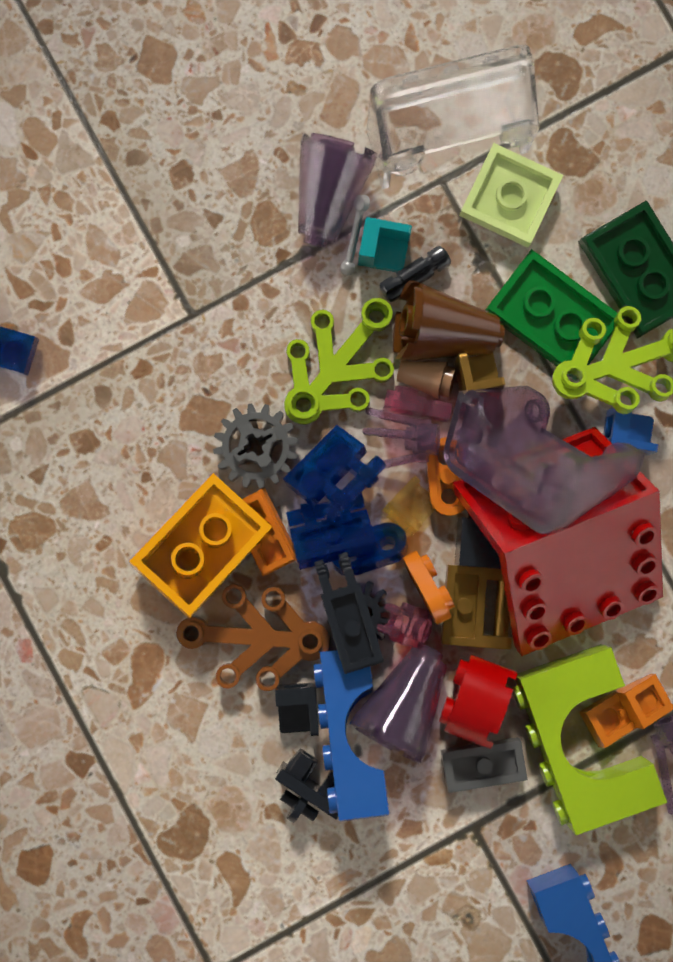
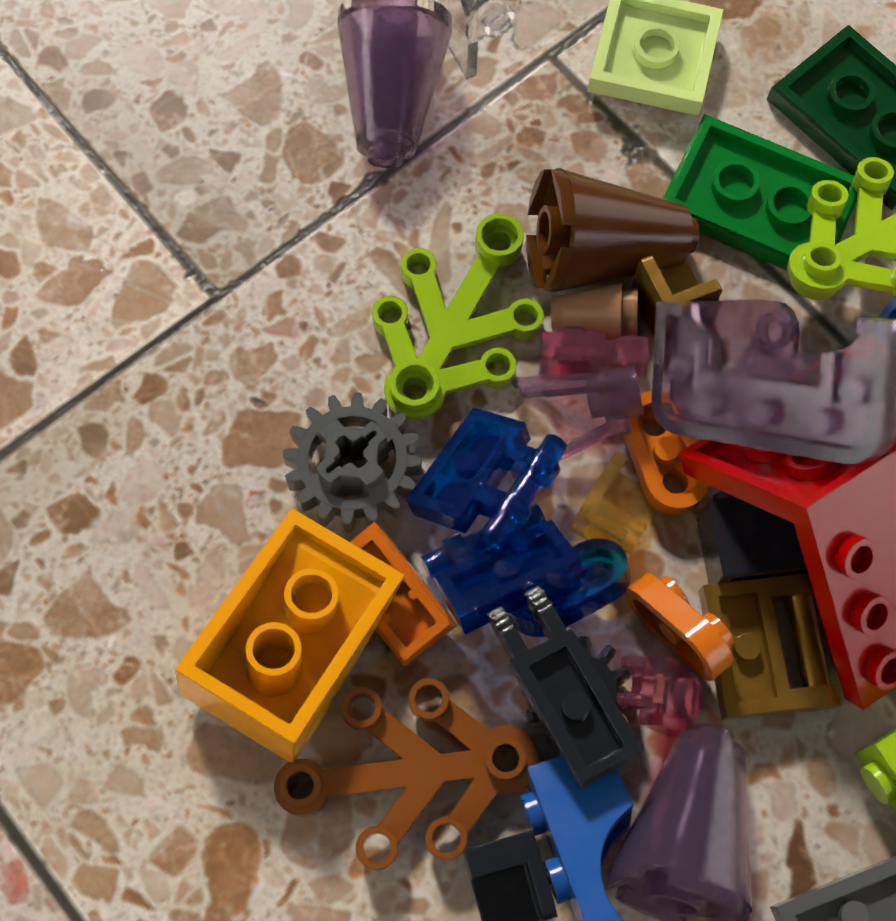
camera: 10 degrees left, 15 degrees down
light grey hinge [340,195,370,275] -> none
teal panel [358,217,412,272] -> none
black axle [379,246,451,302] -> none
red brick [439,655,517,749] -> none

